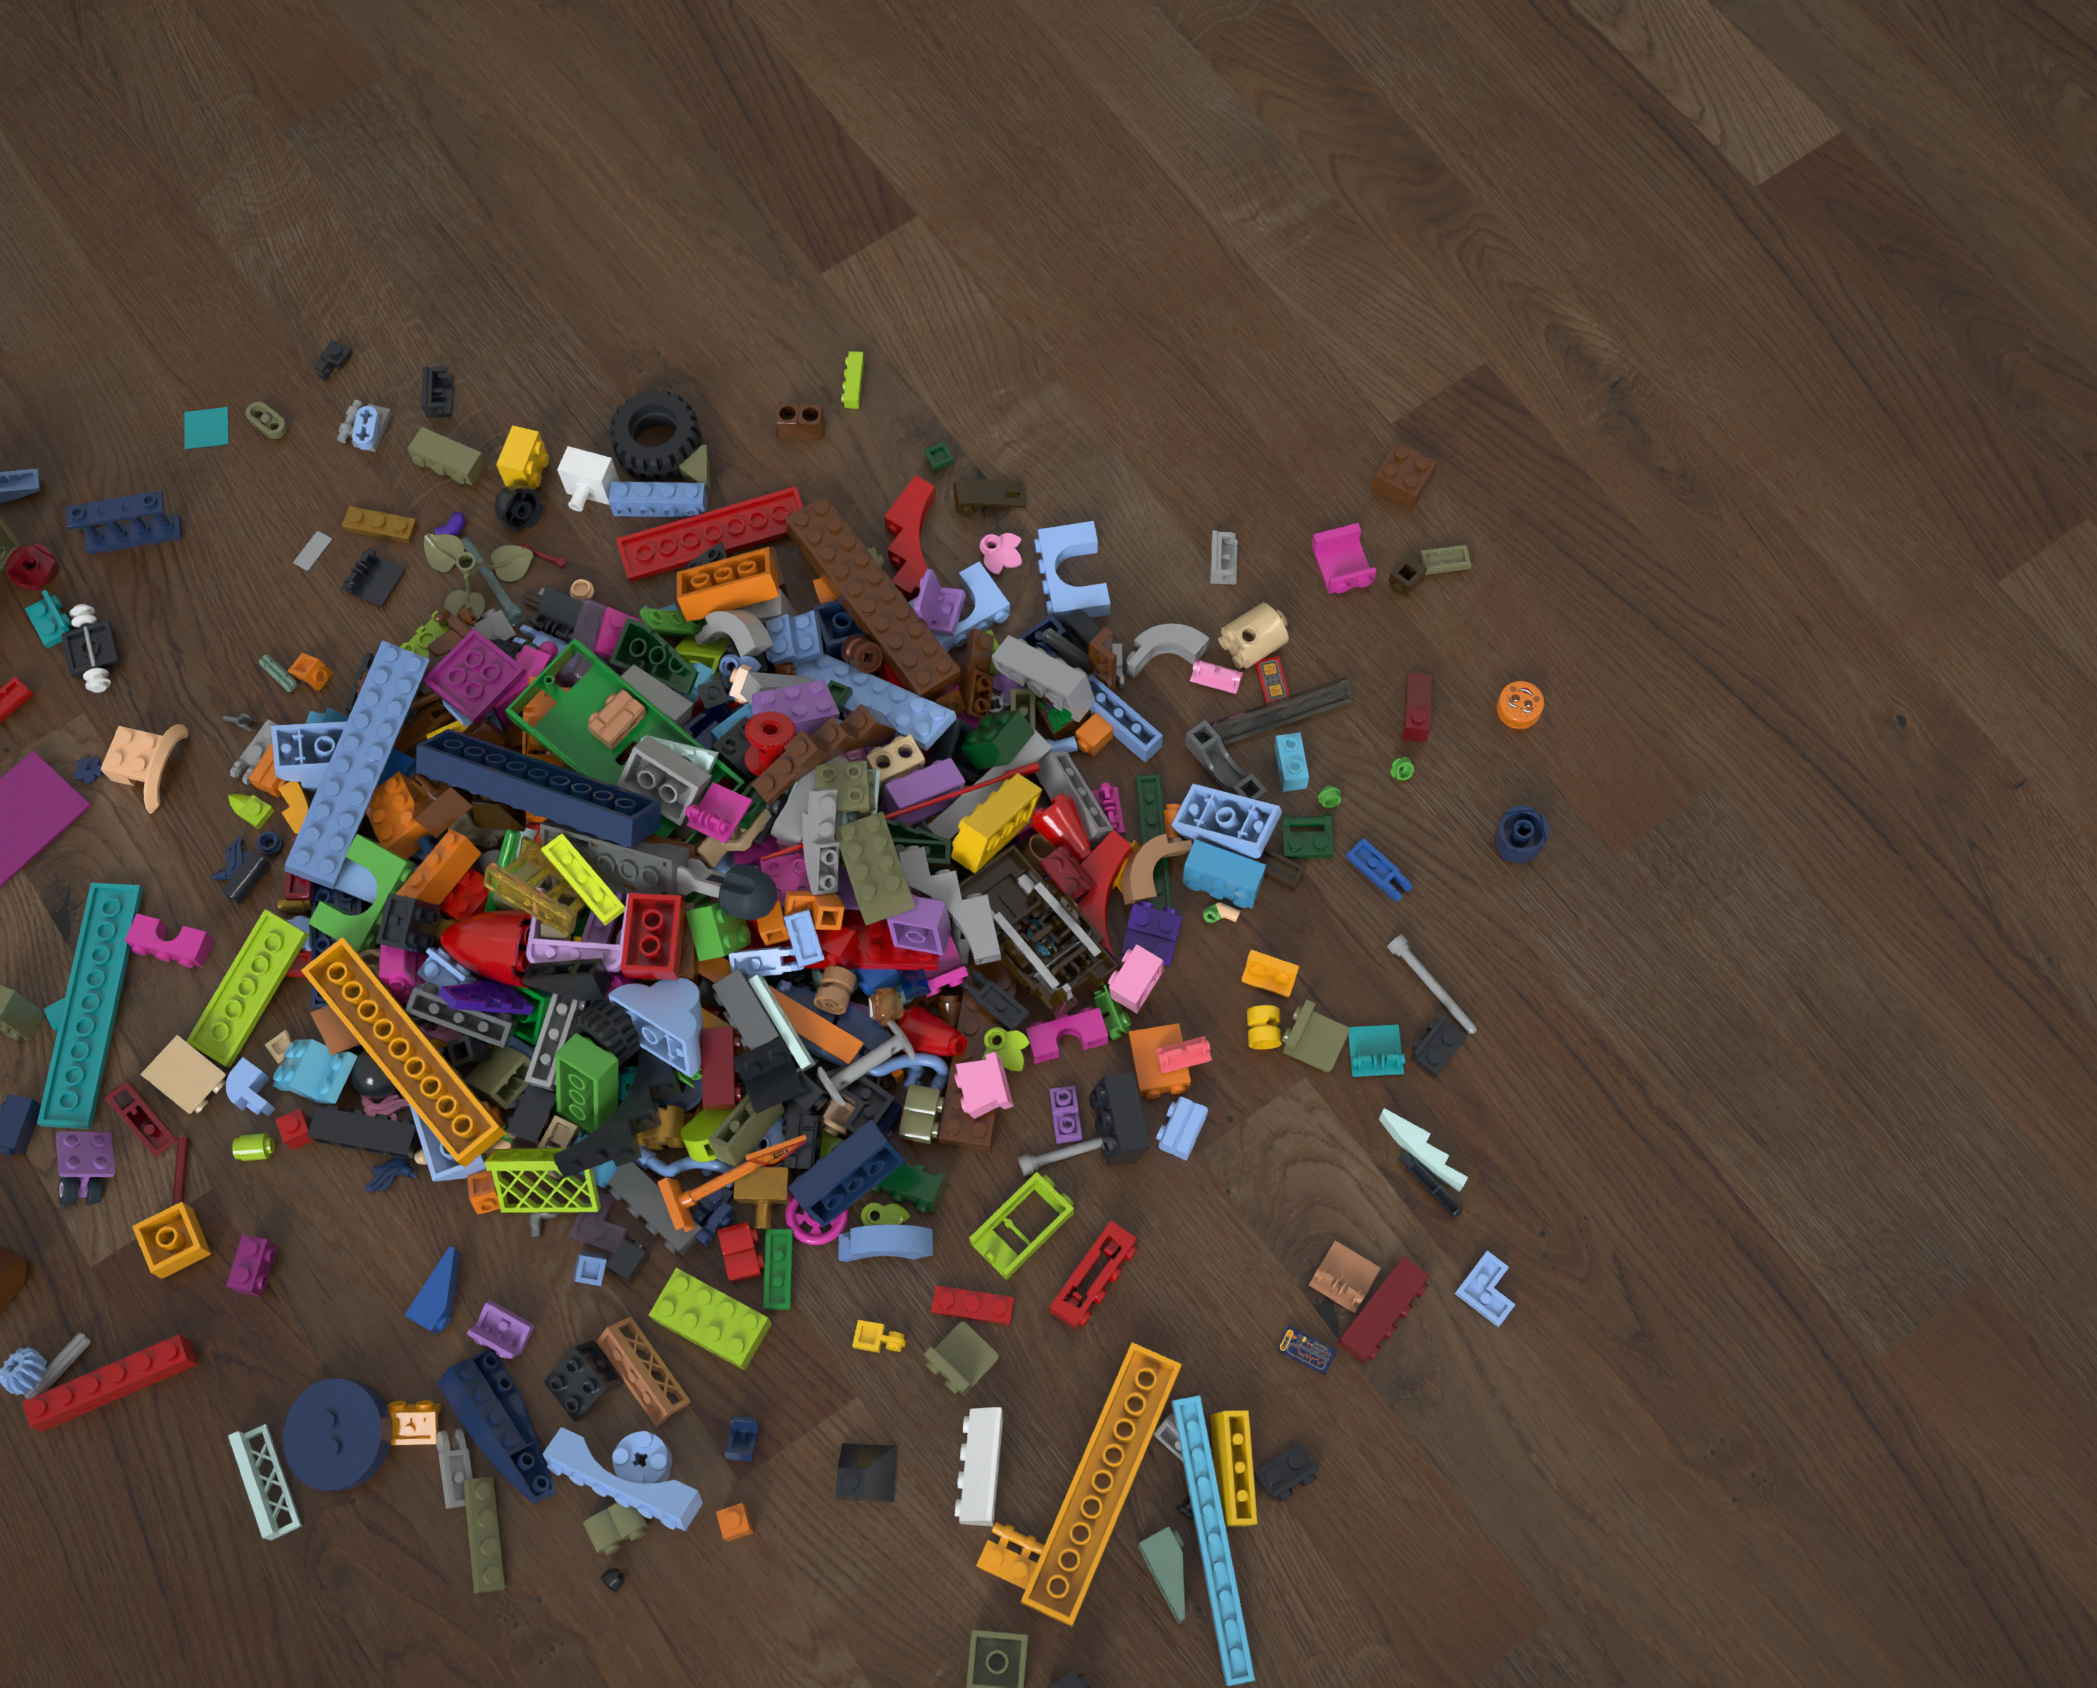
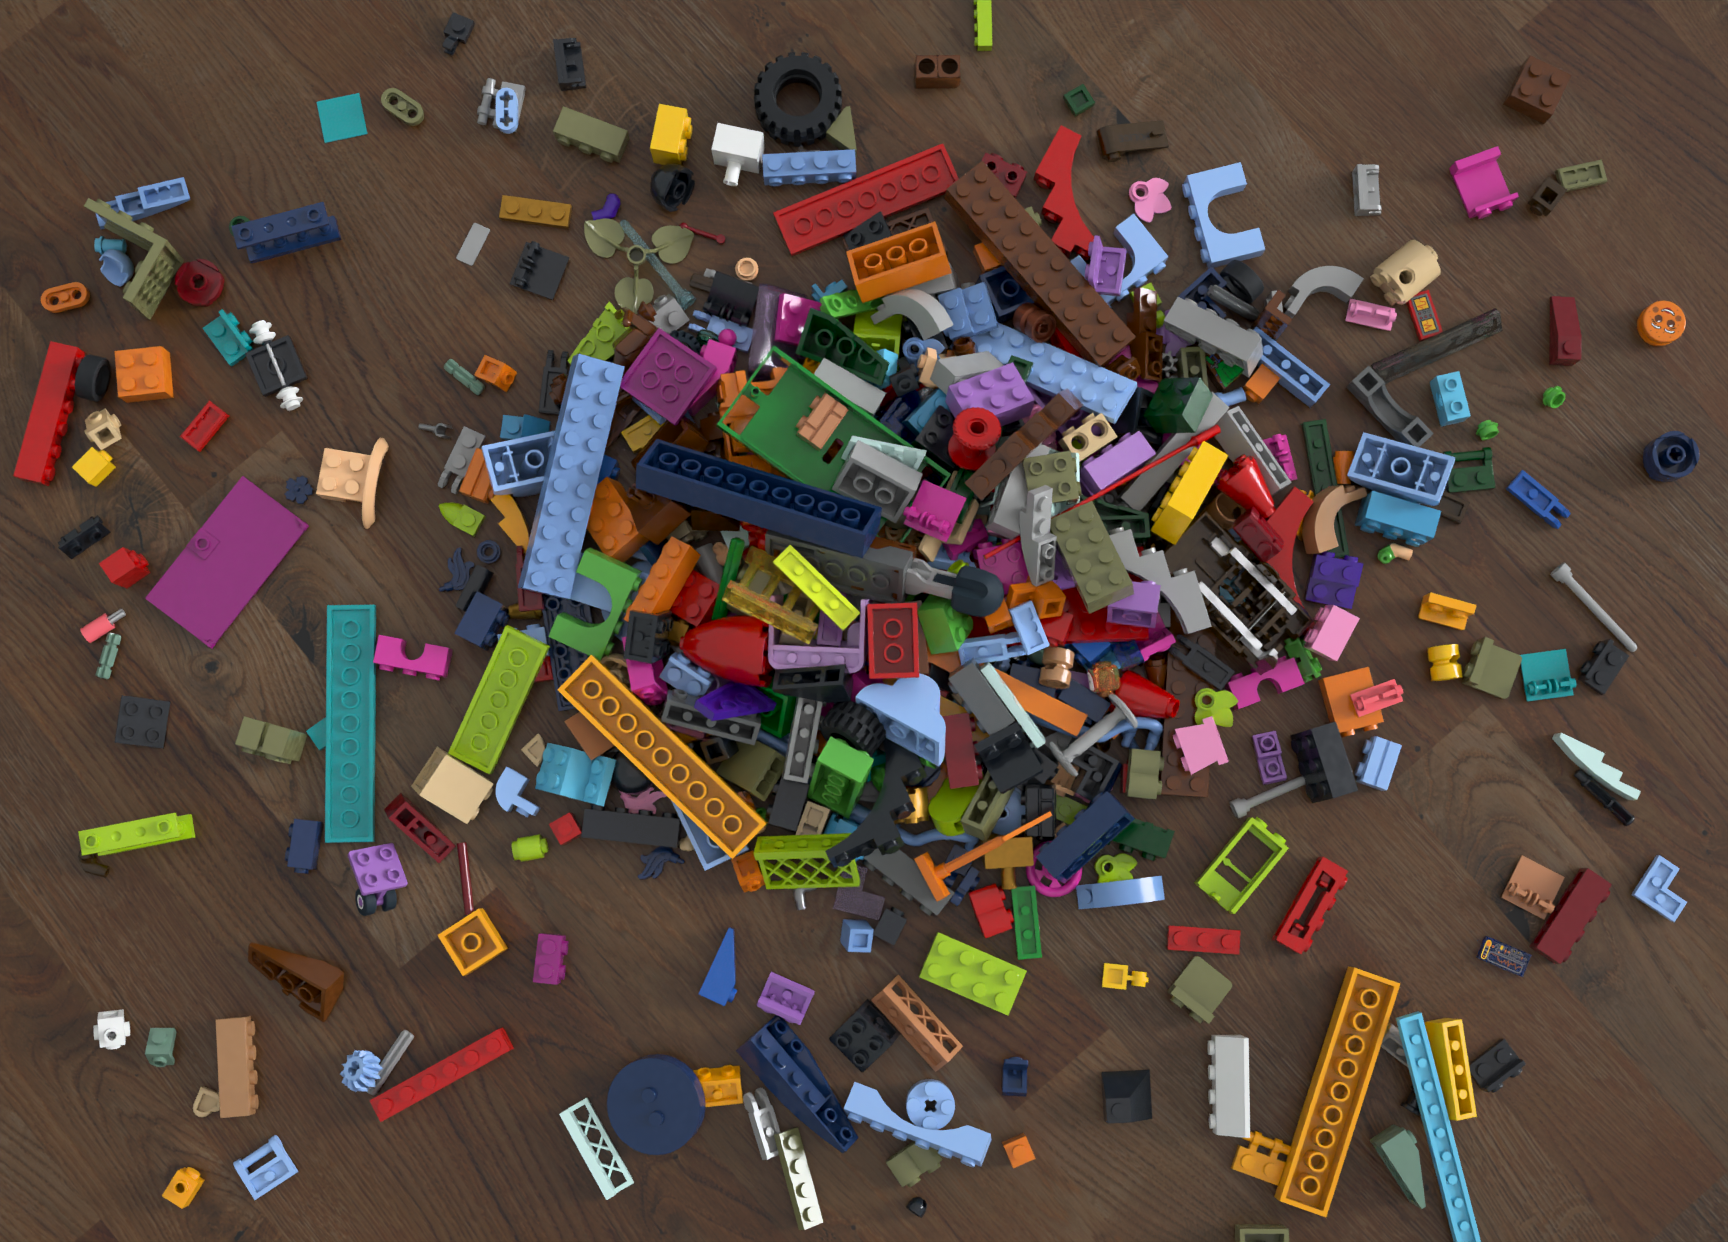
camera: 10 degrees left, 15 degrees up
none -> dark blue brick [454,591,510,651]
none -> dark red brick [981,152,1027,199]

